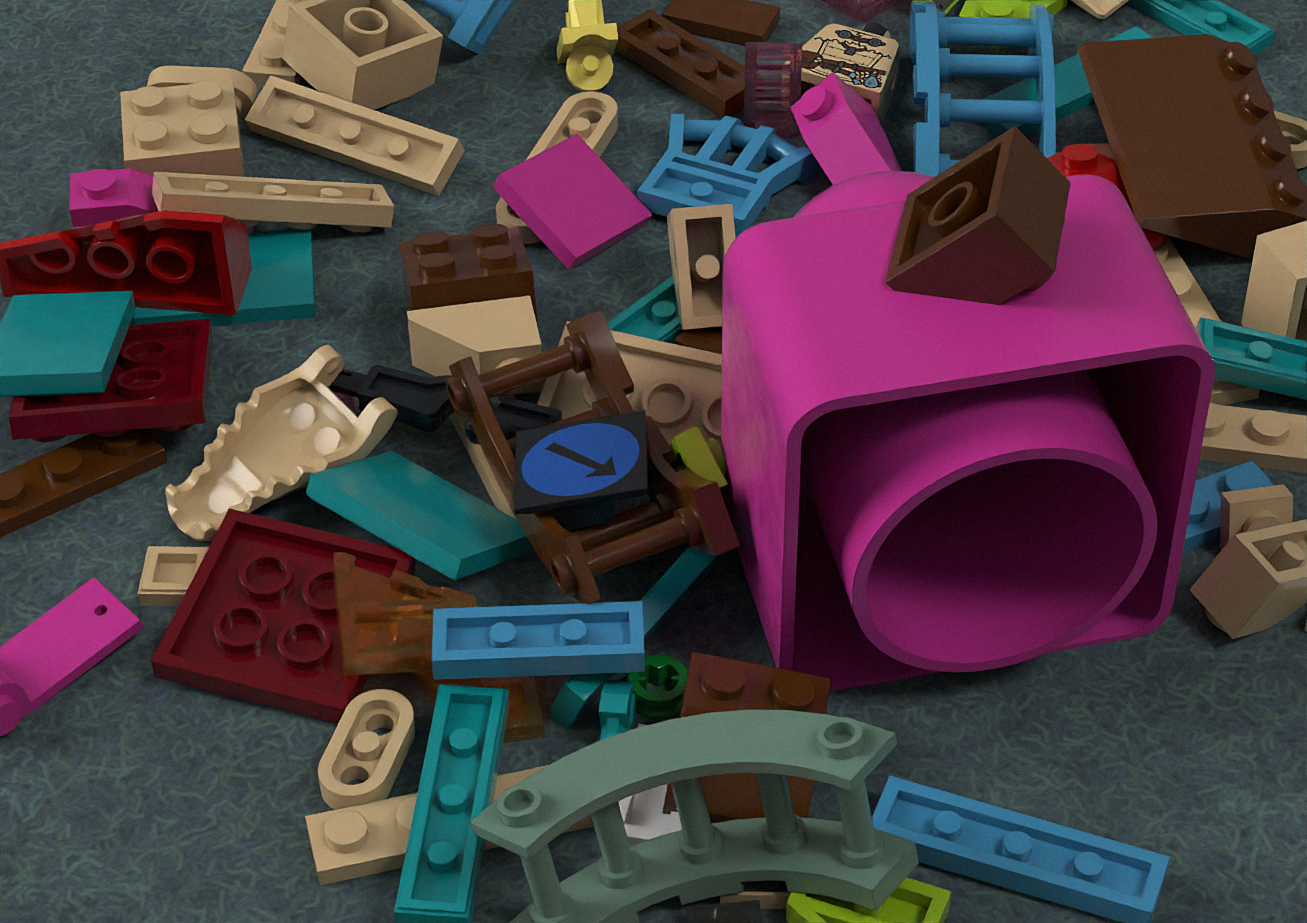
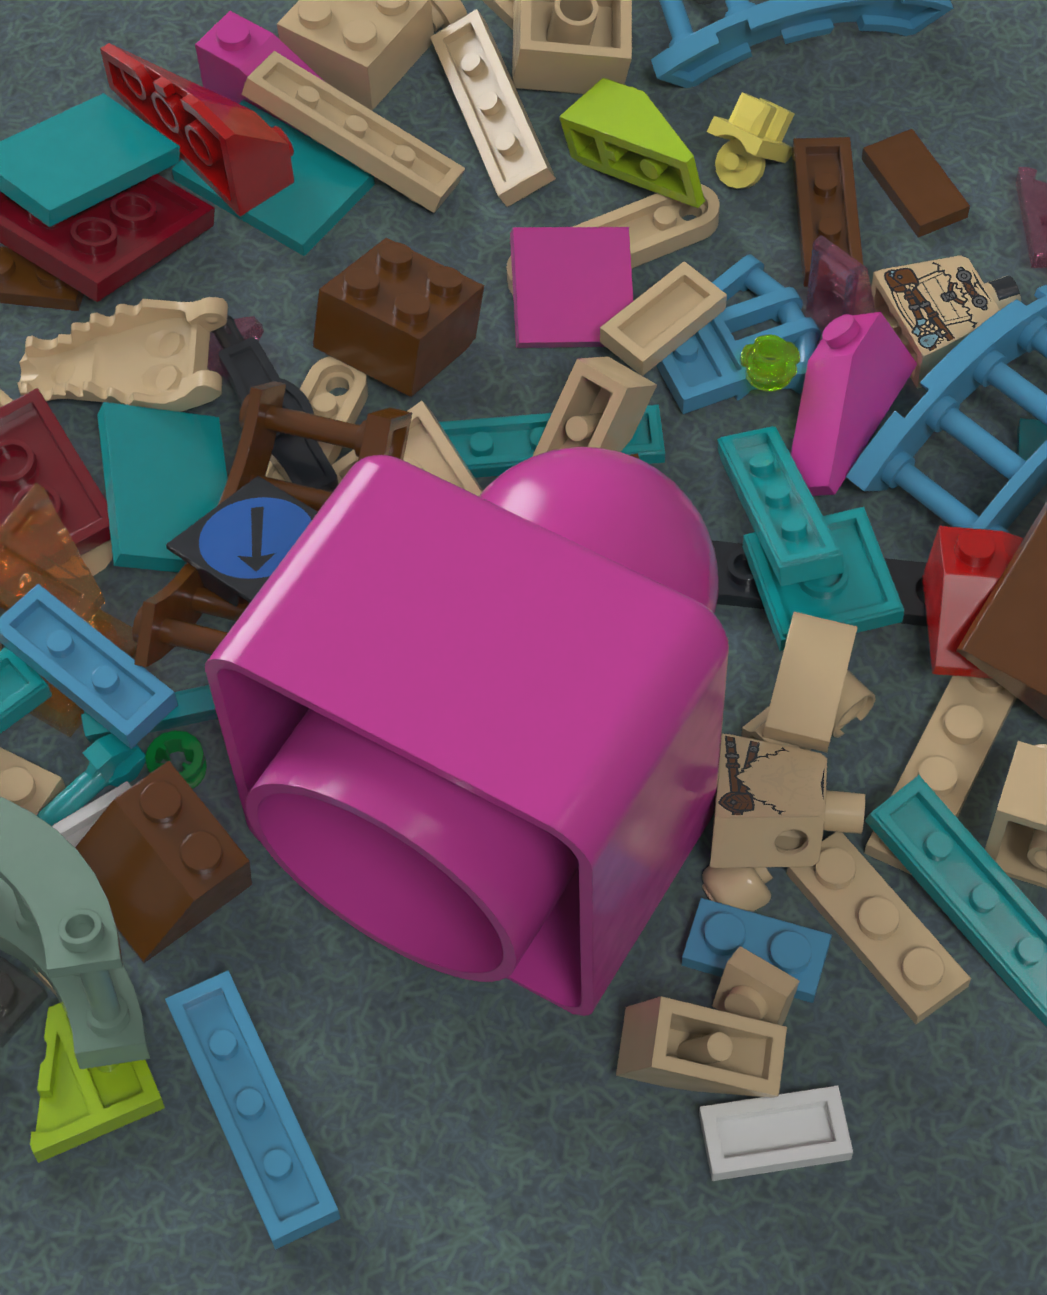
camera: 45 degrees right, 15 degrees up
tan slope [407,295,544,396] -> none
reddish brown slope [885,126,1071,305] -> none
none -> lime slope [559,78,705,208]
none -> tan tile [600,261,727,376]
none -> clear neon green plate [740,334,800,391]

